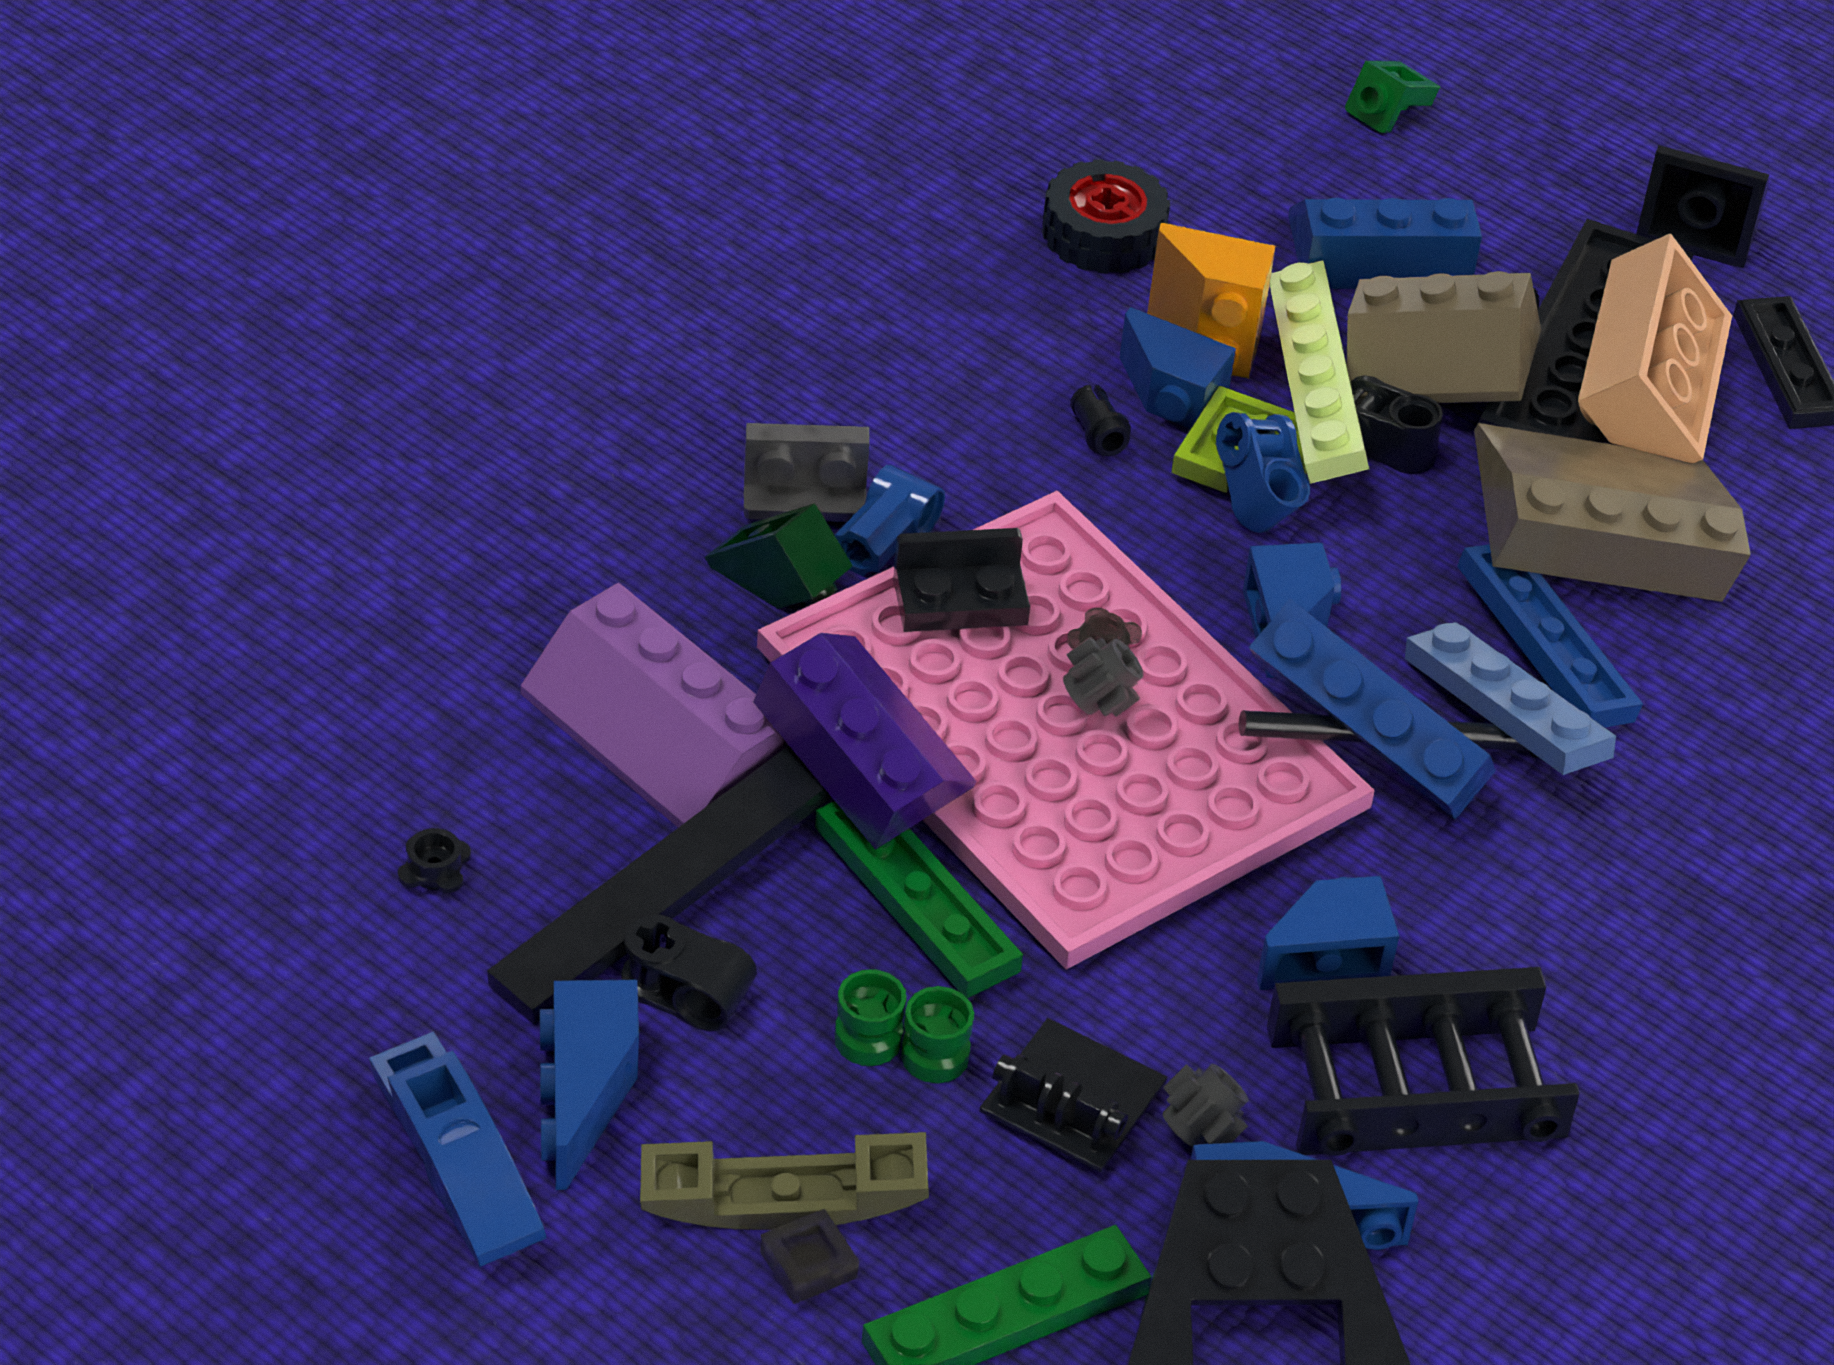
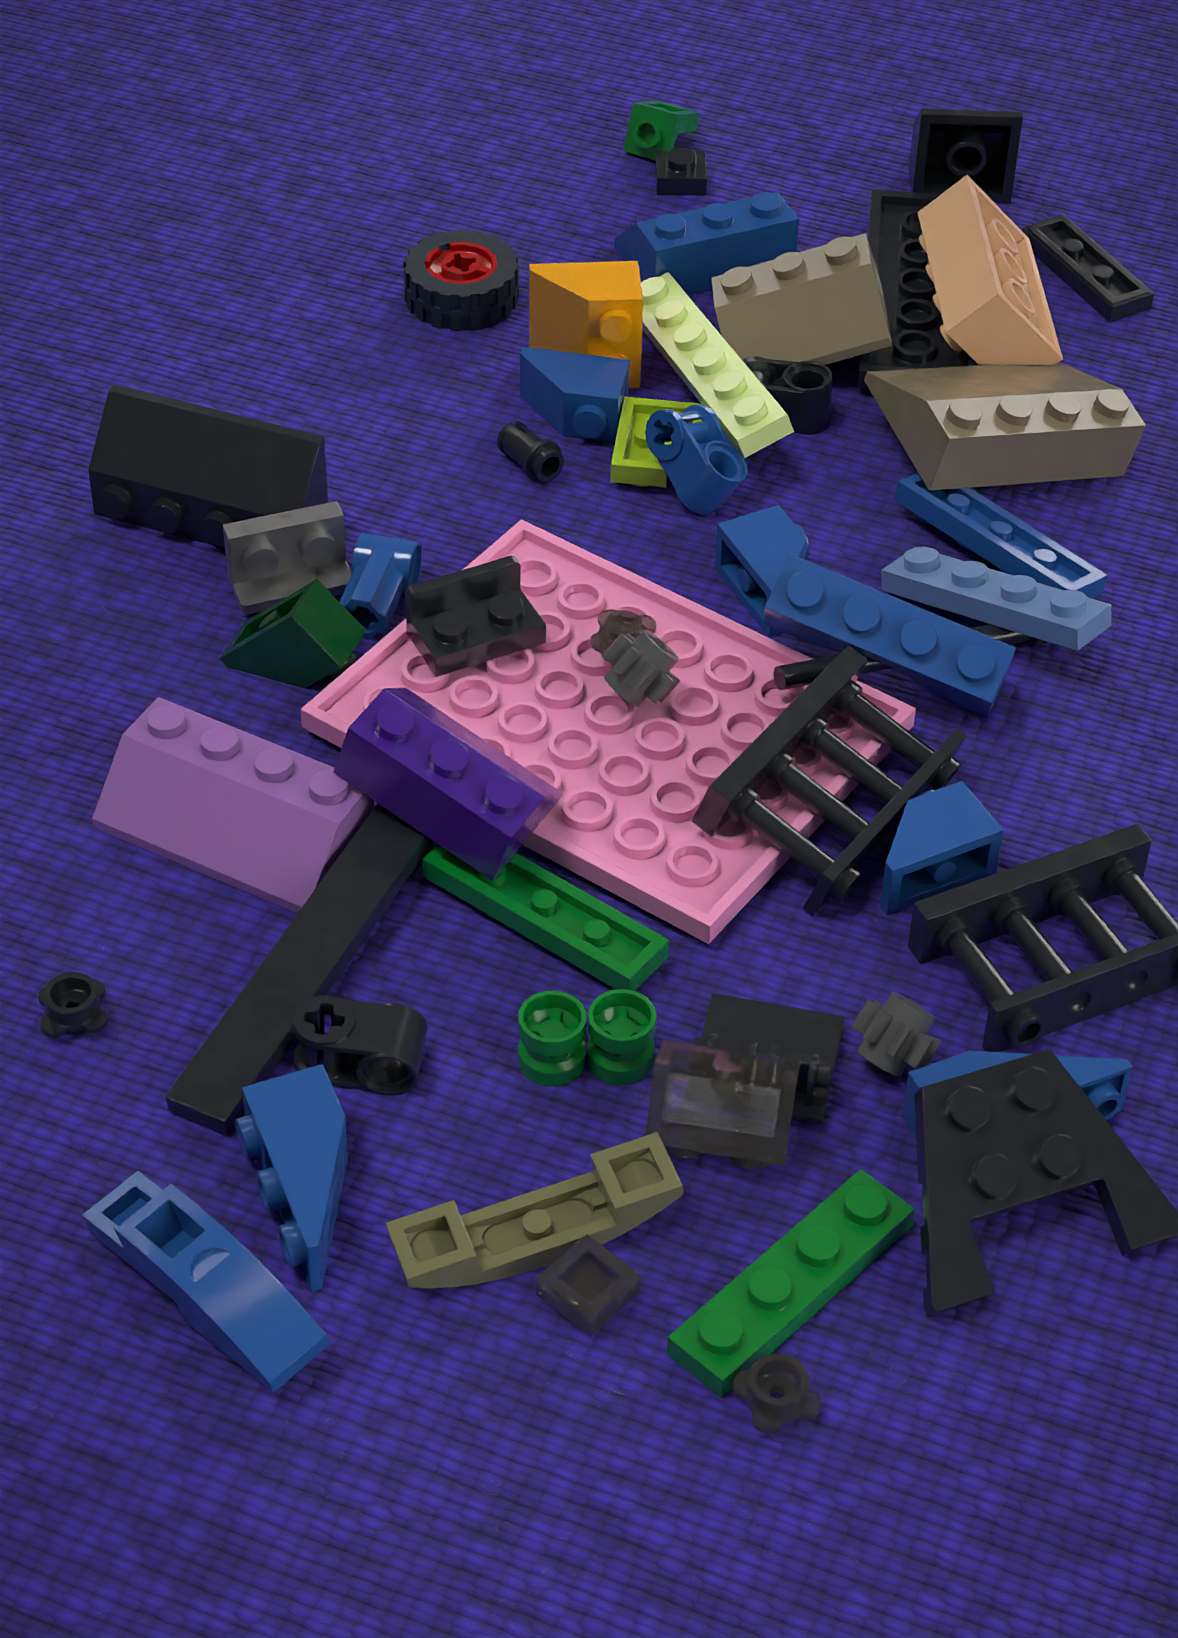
camera: 15 degrees left, 0 degrees up
none -> black slope [88,384,328,548]
none -> clear smoke window [645,1039,800,1169]
none -> black plate [655,148,707,196]
none -> black fence [691,645,967,916]

